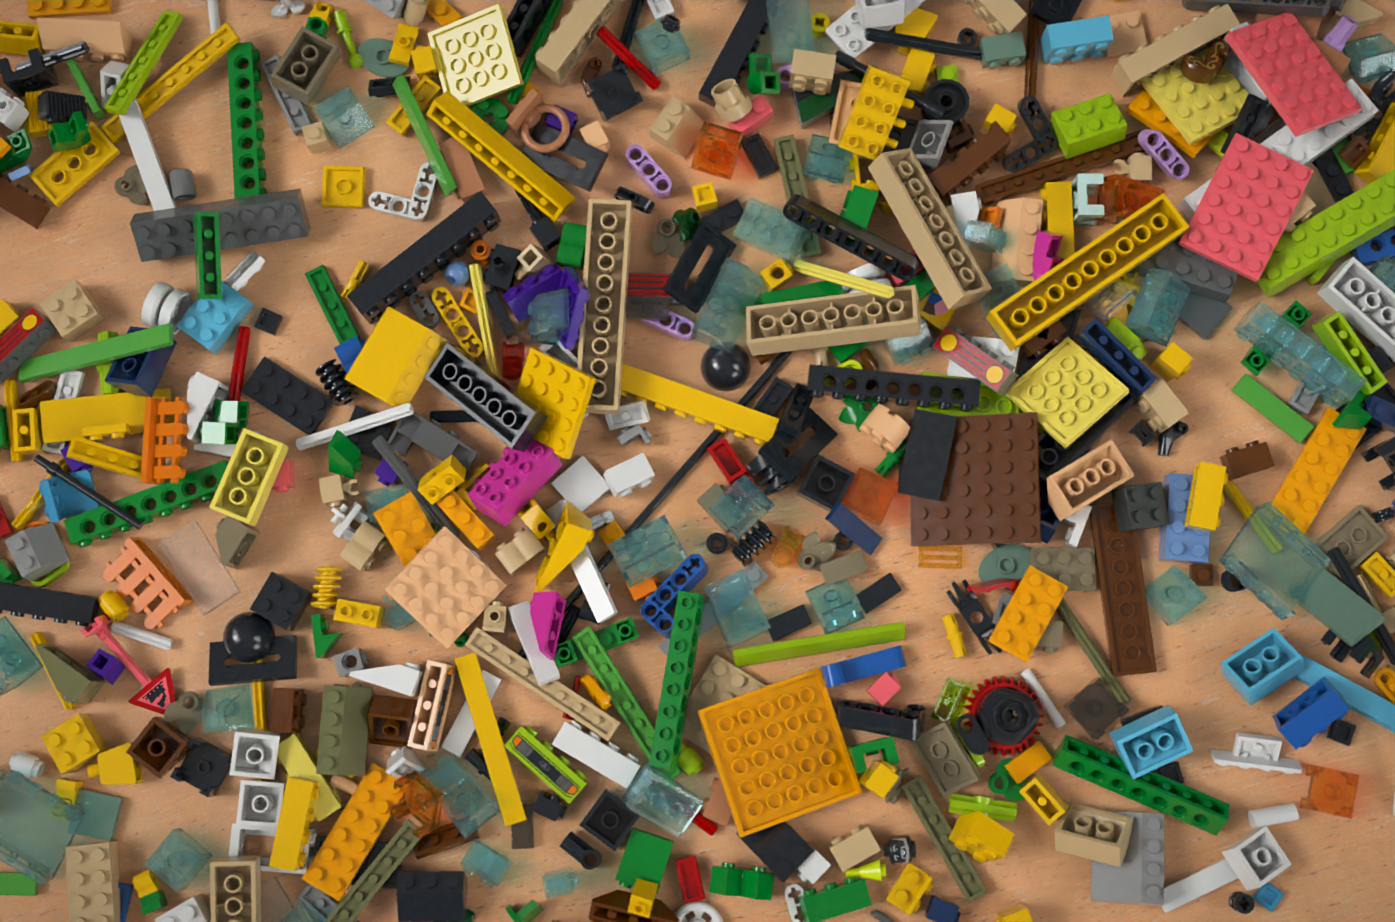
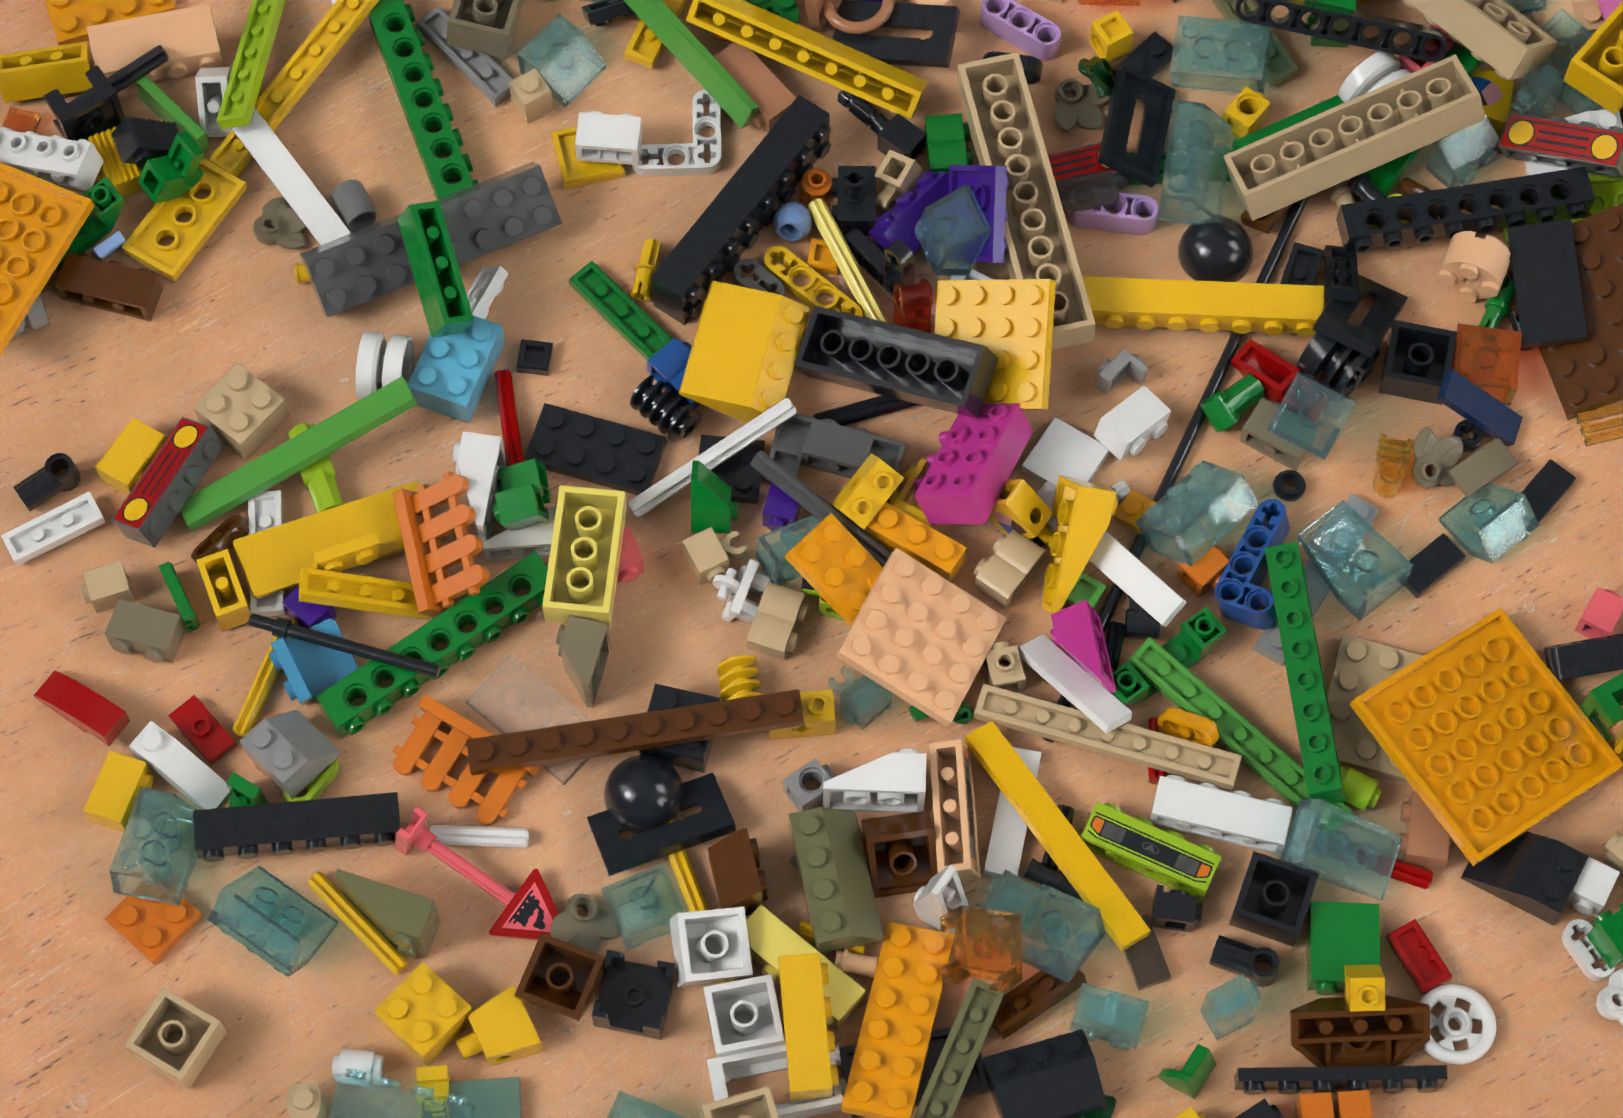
camera: 20 degrees left, 15 degrees down
yellow axle [3,380,25,462] -> none
dark purple brick [86,648,126,685] -> none
yellow brick [97,590,130,622] -> none
dark blue slope [105,326,177,397] -> none
green slope [311,614,343,659] -> none
white plate [605,399,651,430] -> none
green brick [709,862,774,900] -> none
black piece [730,520,777,567] -> none
lime tile [733,622,905,667] -> none
light yellow axle [792,260,895,299] -> none
blue beam [820,645,907,688] -> none
green plate [839,397,878,432] -> none
none -> reddish brown plate [467,689,805,775]
none -> white brick [575,111,643,165]
none -> bright green plate [1065,572,1107,609]
none -> green piece [1200,374,1265,432]
none -> black pin [1348,173,1387,201]
none -> clear light blue brick [1511,61,1567,117]

